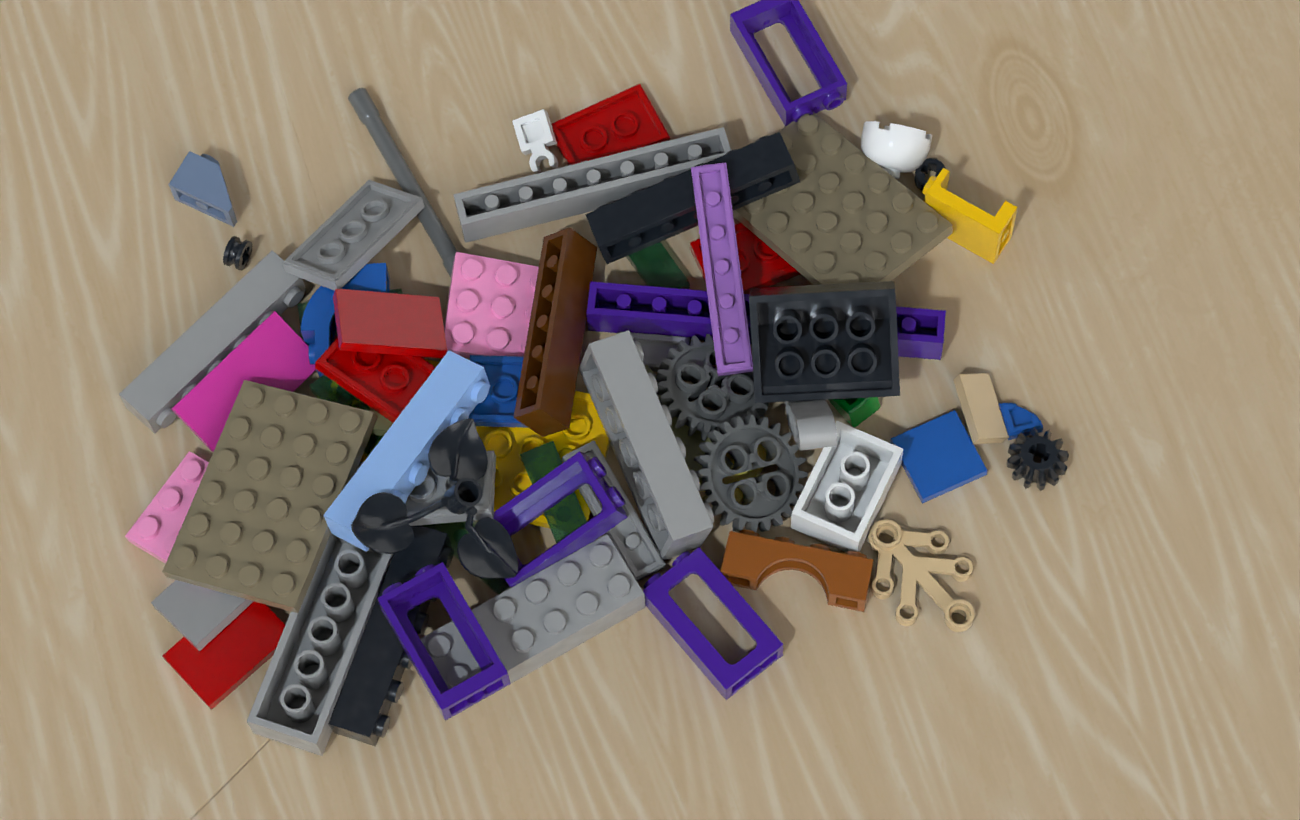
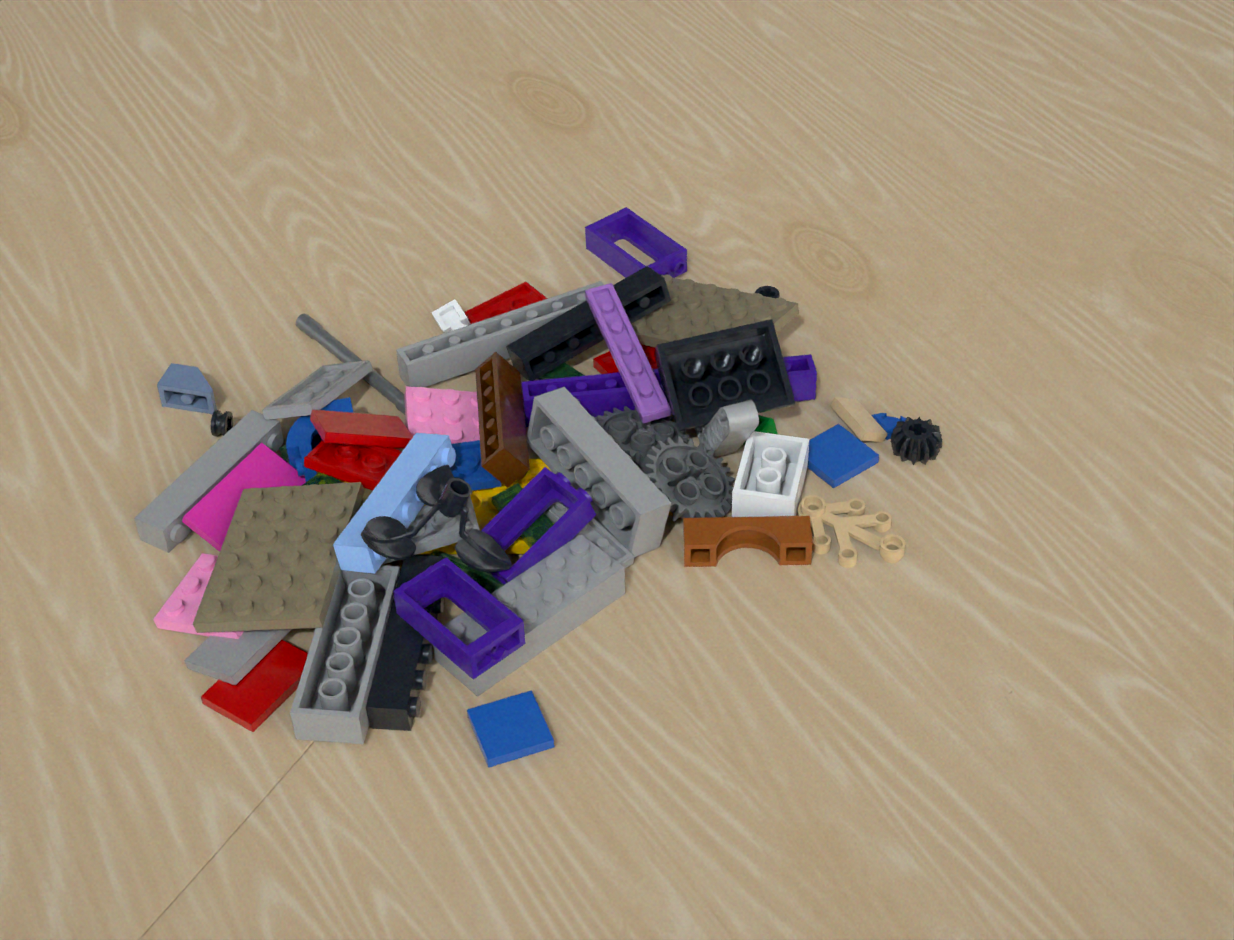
camera: 15 degrees left, 25 degrees down
dark purple piece [643,547,784,700] -> none
white cylinder [861,121,932,179] -> none
yellow panel [922,168,1018,264] -> none
none -> blue tile [467,690,554,768]

